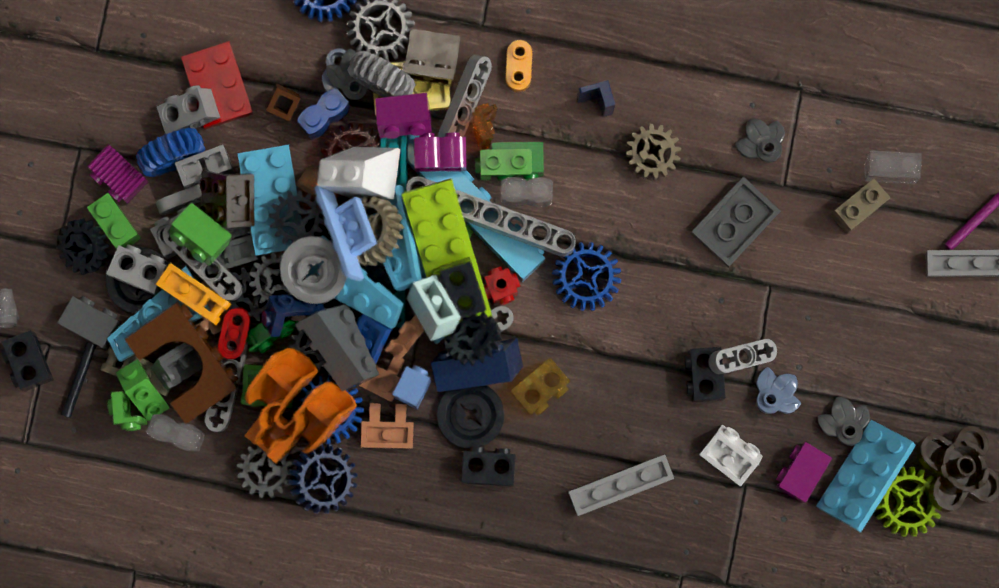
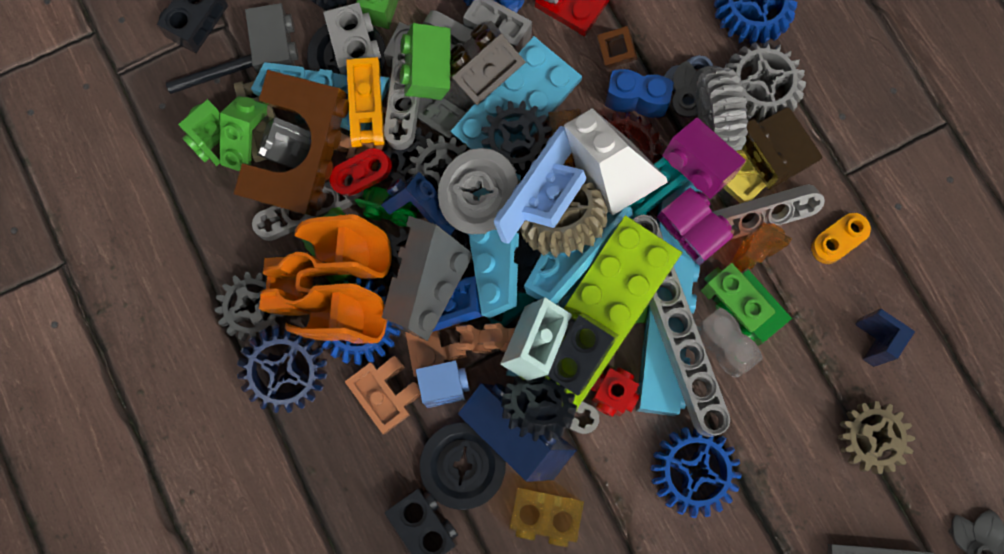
camera: 55 degrees right, 5 degrees down
clear brick [147,414,205,452] -> none

